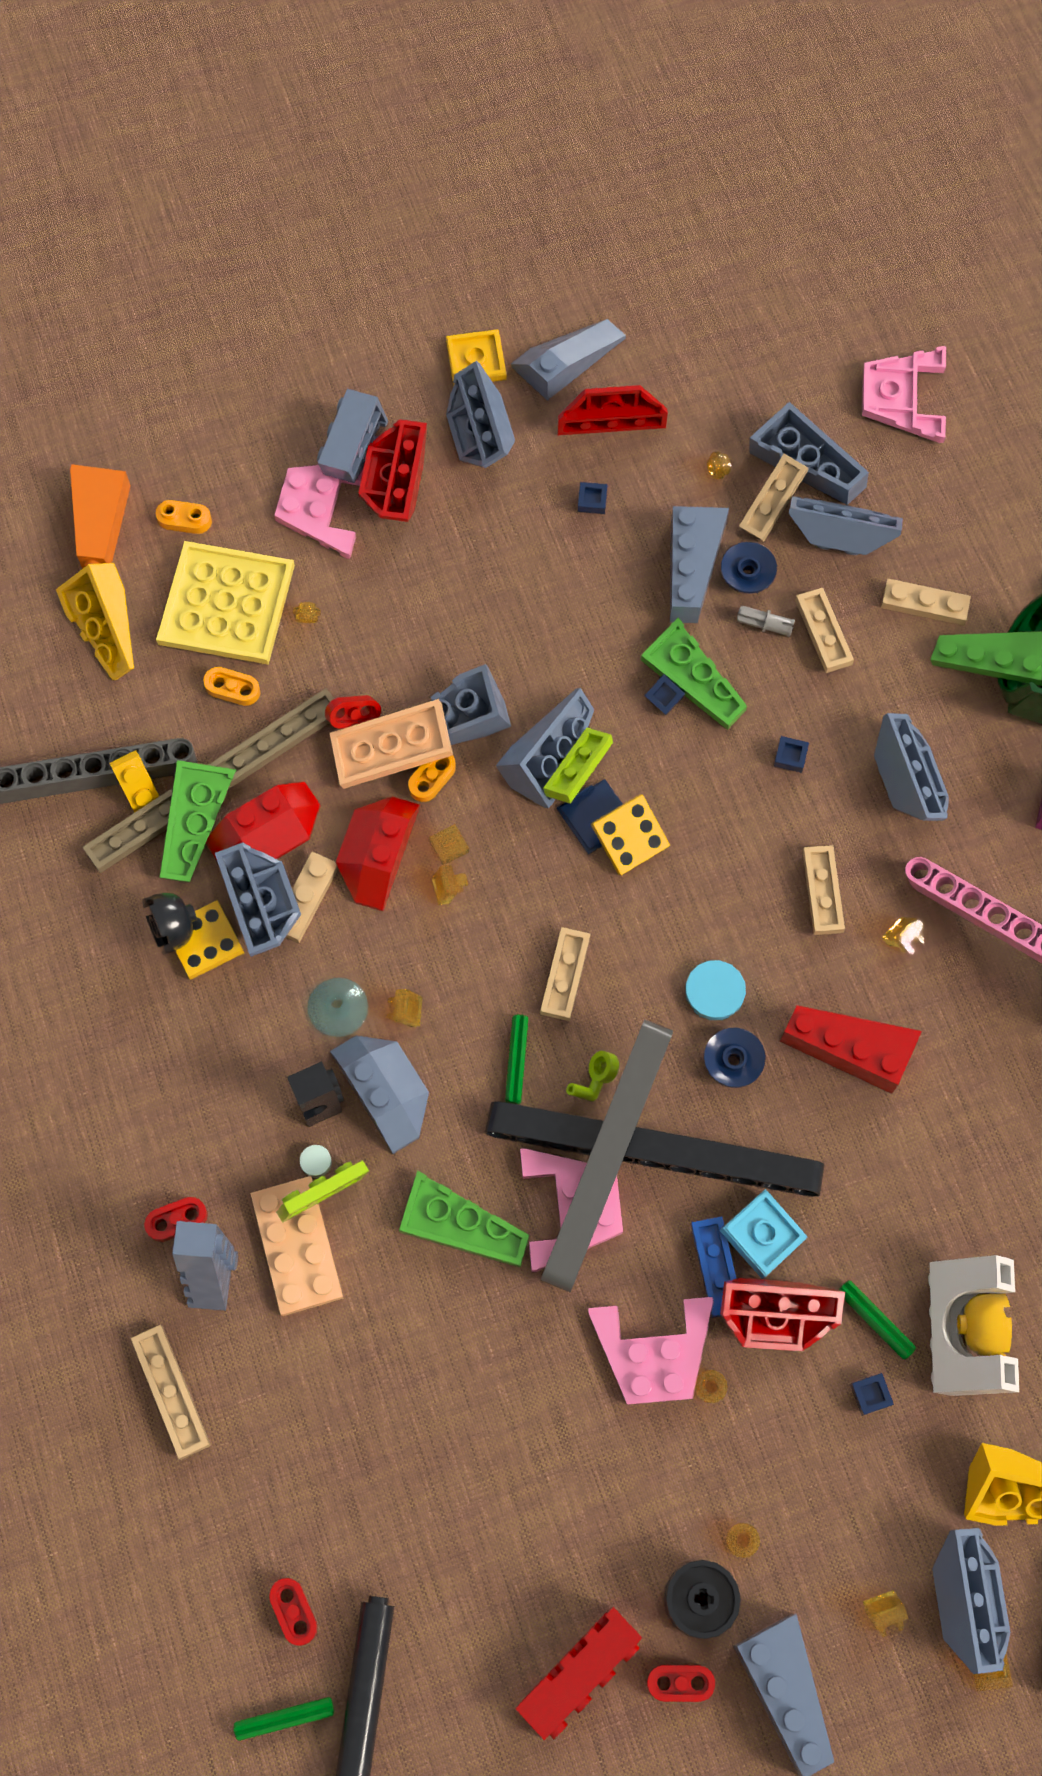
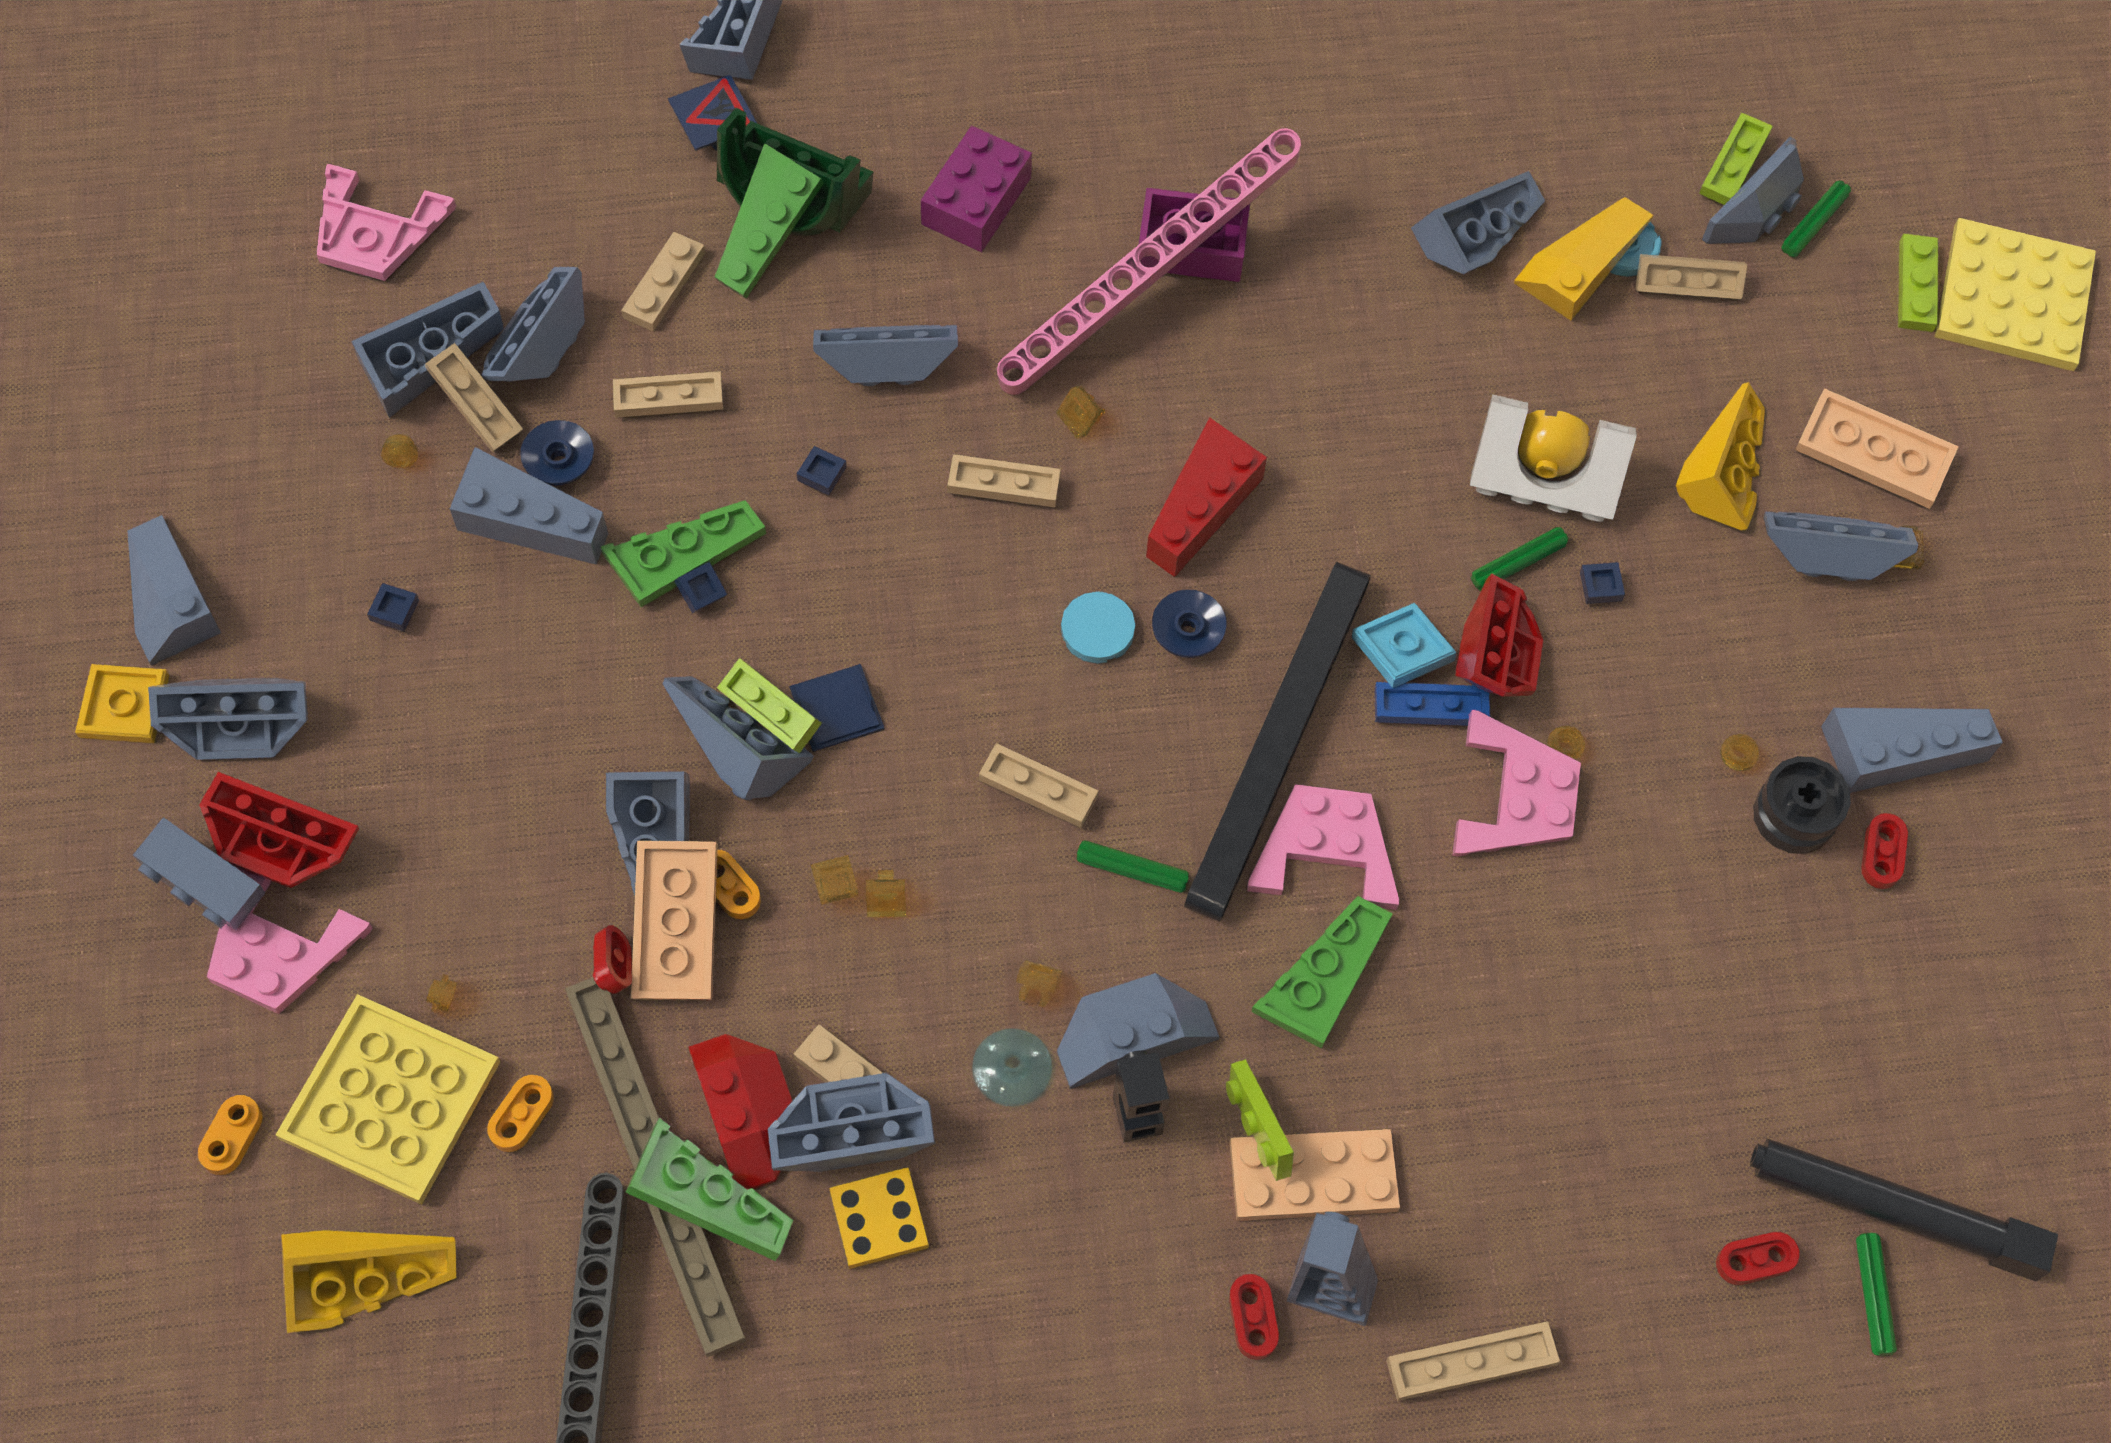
camera: 80 degrees left, 5 degrees down
orange slope [70,464,131,569] -> none
yellow plate [109,750,159,813] -> none
black cylinder [142,893,197,955] -> none
light aqua tile [300,1145,332,1178] -> none
red wedge [335,796,420,911] -> none
red wedge [515,1607,642,1740] -> none
dark grey beam [541,1019,673,1293] -> none
red wedge [557,385,668,436] -> none
lime plate [566,1051,619,1101] -> none
yellow tile [591,794,670,875] -> none
light grey axle [737,606,795,637] -> none
clear yellow tile [863,1590,908,1637] -> none

